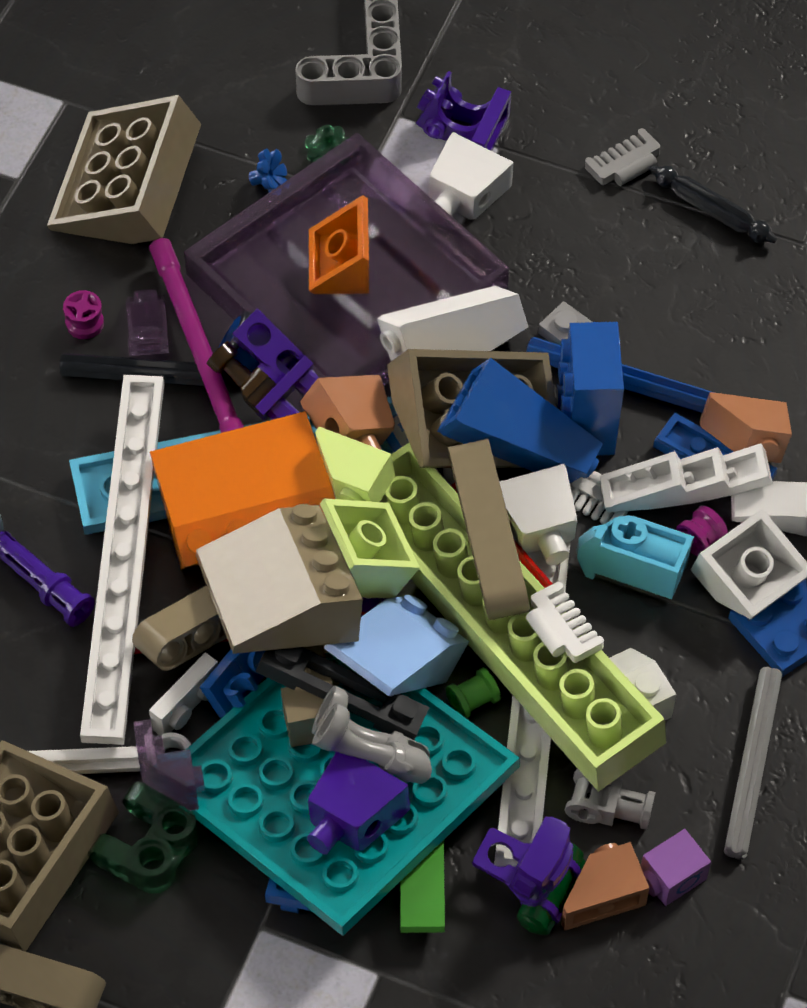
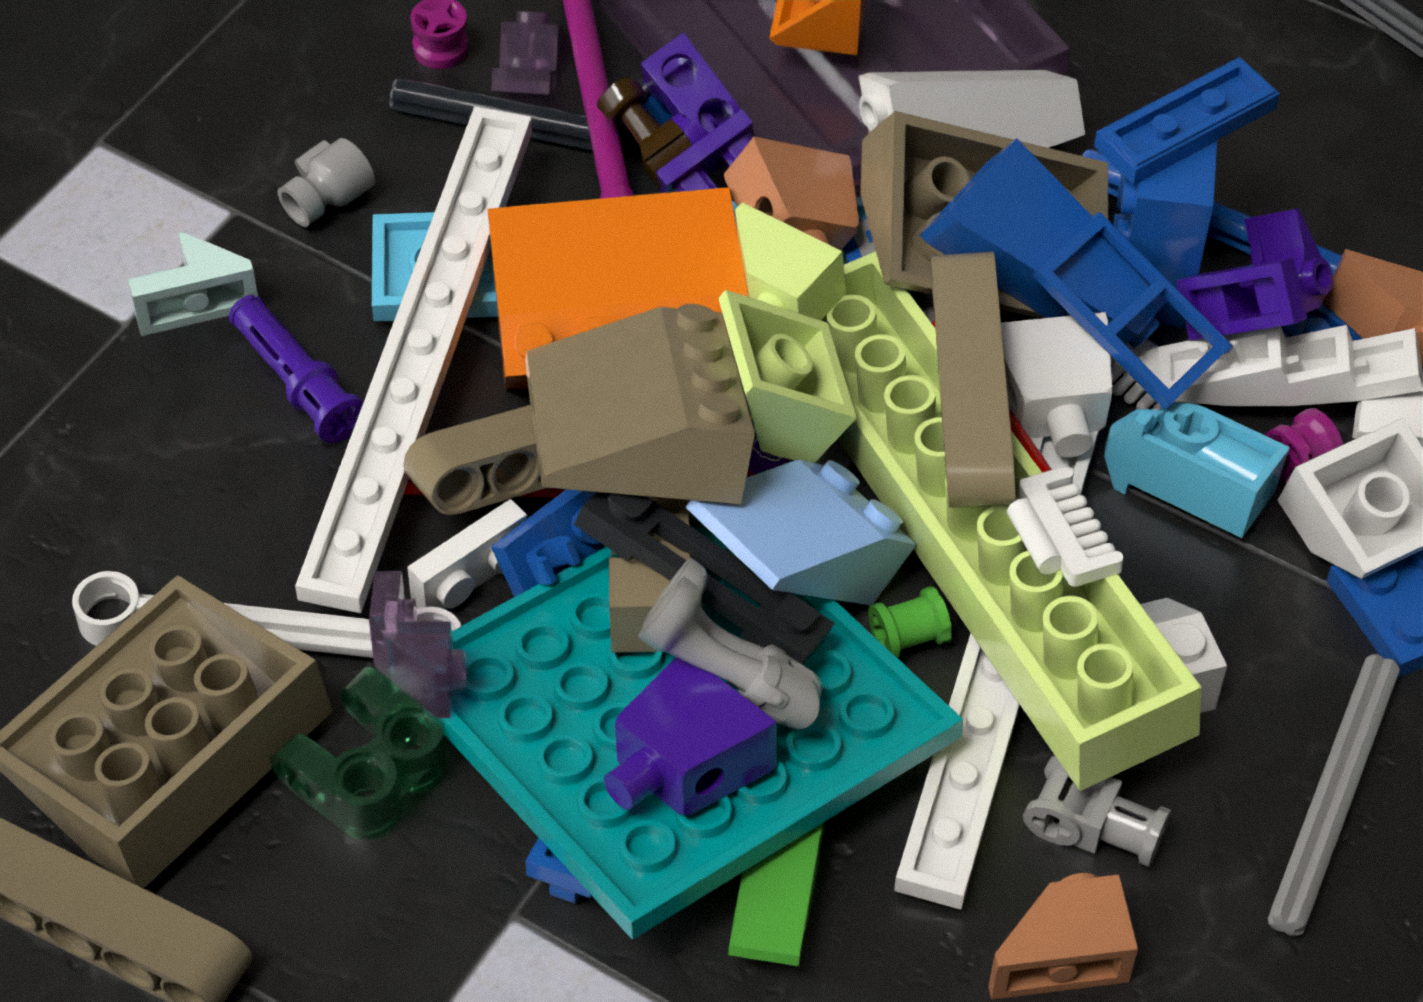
camera: 10 degrees right, 5 degrees down
dark purple piece [472,816,586,935] -> none
medium lavender brick [641,829,711,906] -> none
none -> light grey piece [278,138,375,227]
none -> blue window [1032,212,1233,410]
none -> blue tile [1094,57,1280,185]
none -> dark purple tile [1176,208,1334,341]

